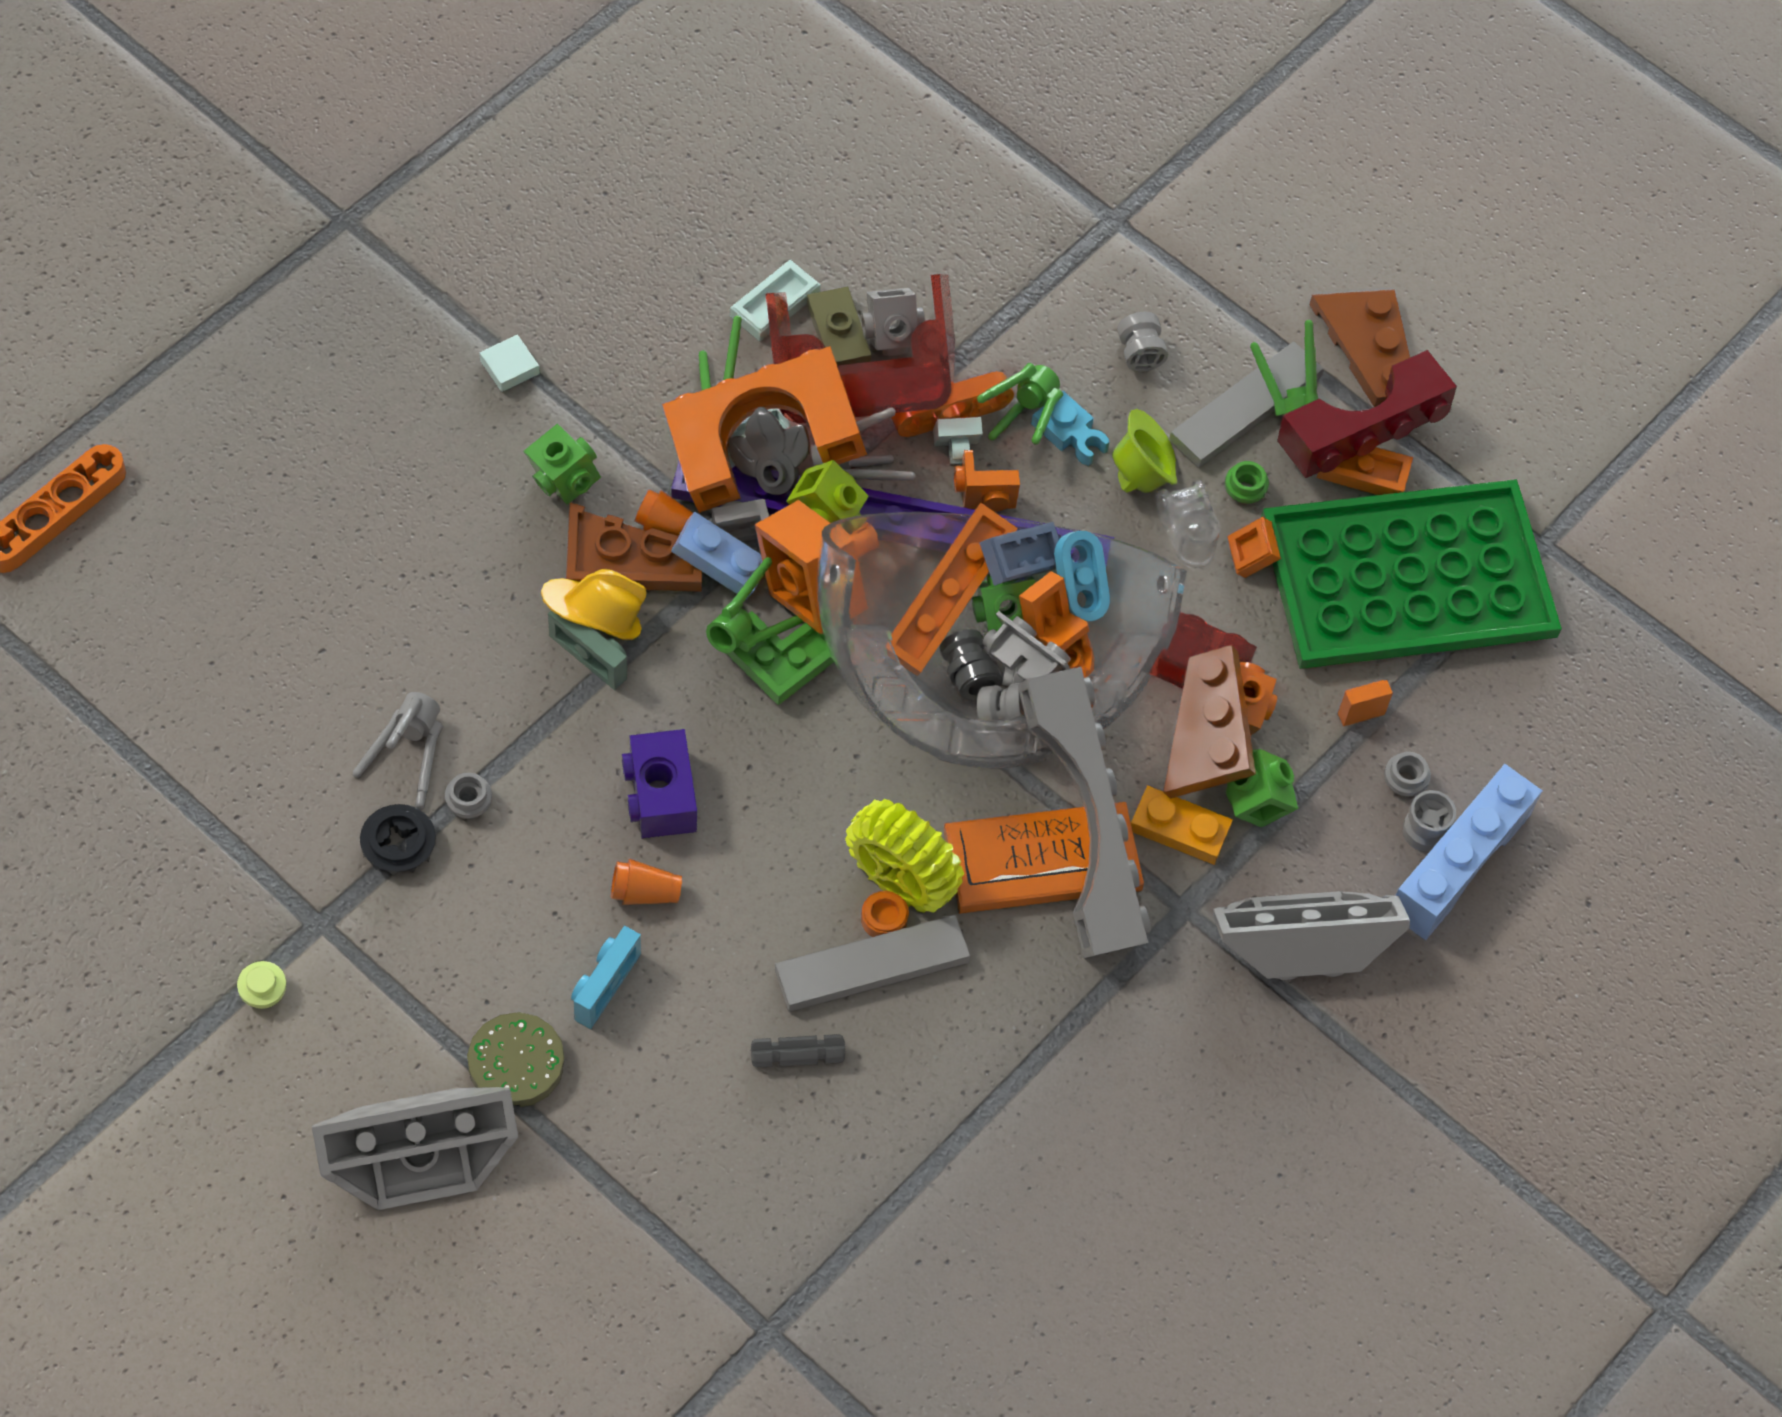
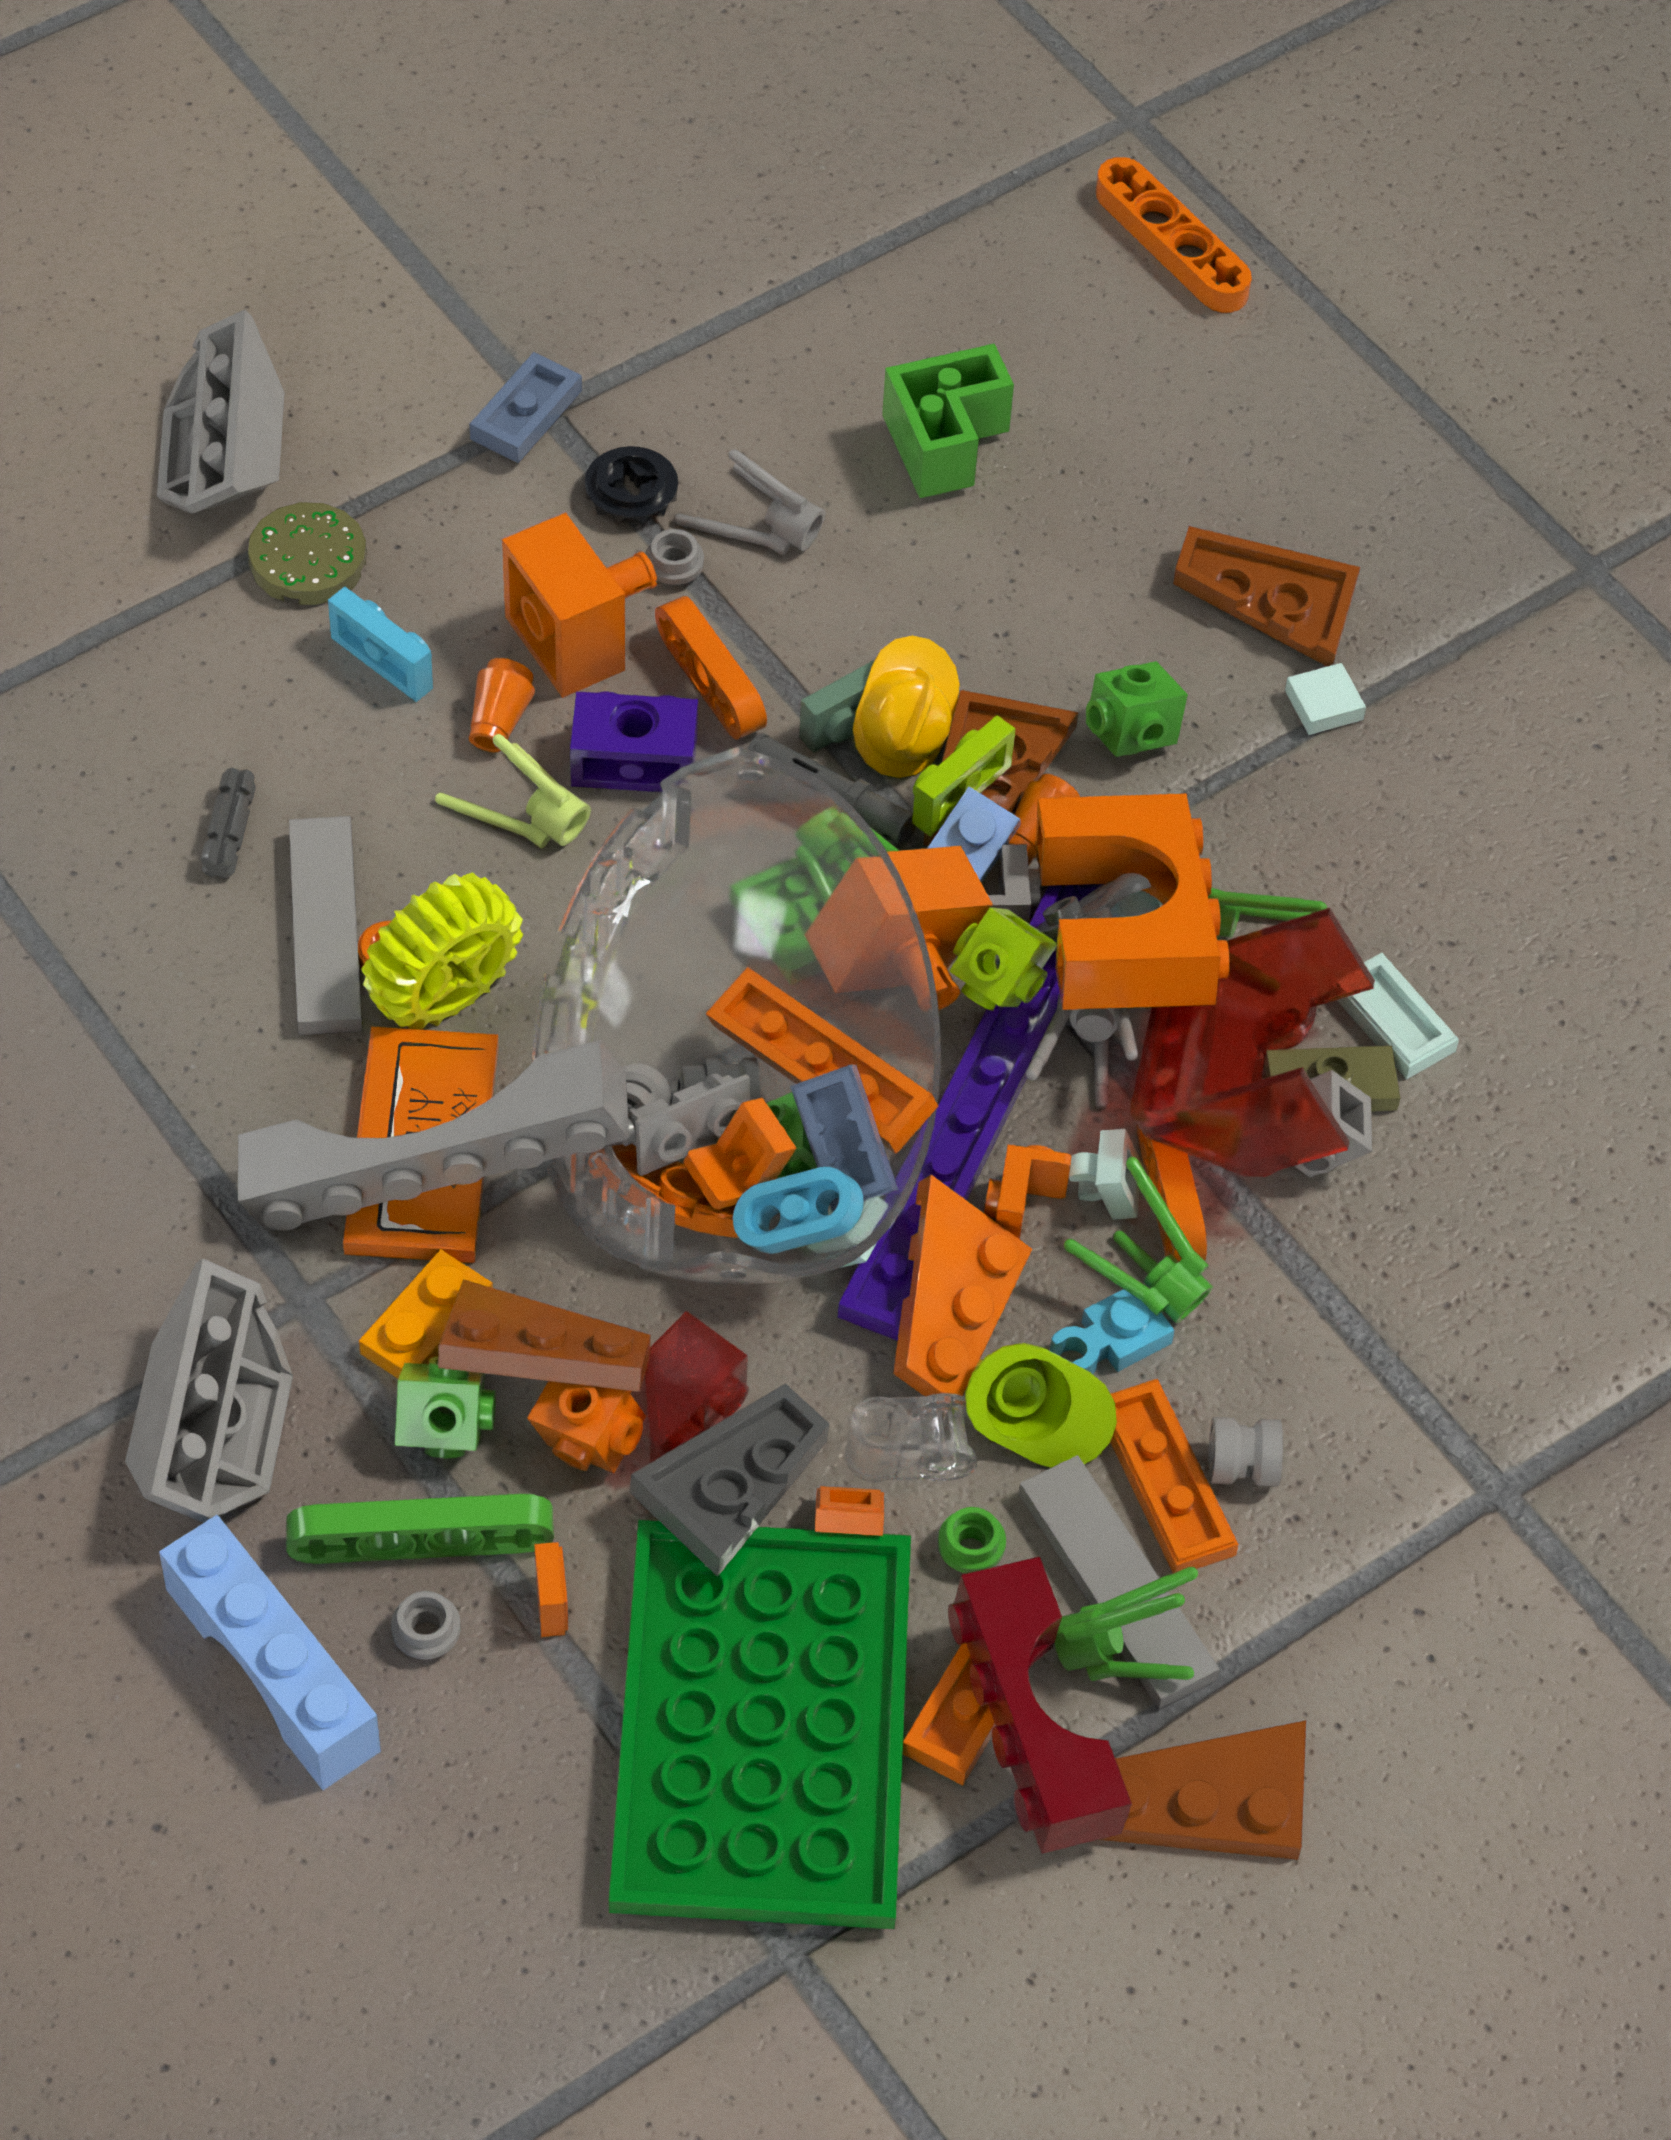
camera: 105 degrees right, 5 degrees down
yellowish green plate [237,961,287,1009] -> none
light grey wheel [1402,790,1456,852] -> none
none -> bright green beam [286,1494,554,1564]
none -> yellowish green plant [435,734,591,849]
none -> sand blue plate [469,352,582,463]
none -> orange brick [502,512,657,698]
none -> dark grey wing [629,1383,829,1577]
none -> orange beam [655,596,767,740]
none -> dark grey pin [744,732,916,849]
none -> bright green brick [882,343,1014,498]
none -> orange wing [893,1175,1032,1411]
none -> lime plate [912,715,1016,837]
none -> orange tile [1110,1378,1239,1573]
none -> dark orange wing [1173,526,1360,667]

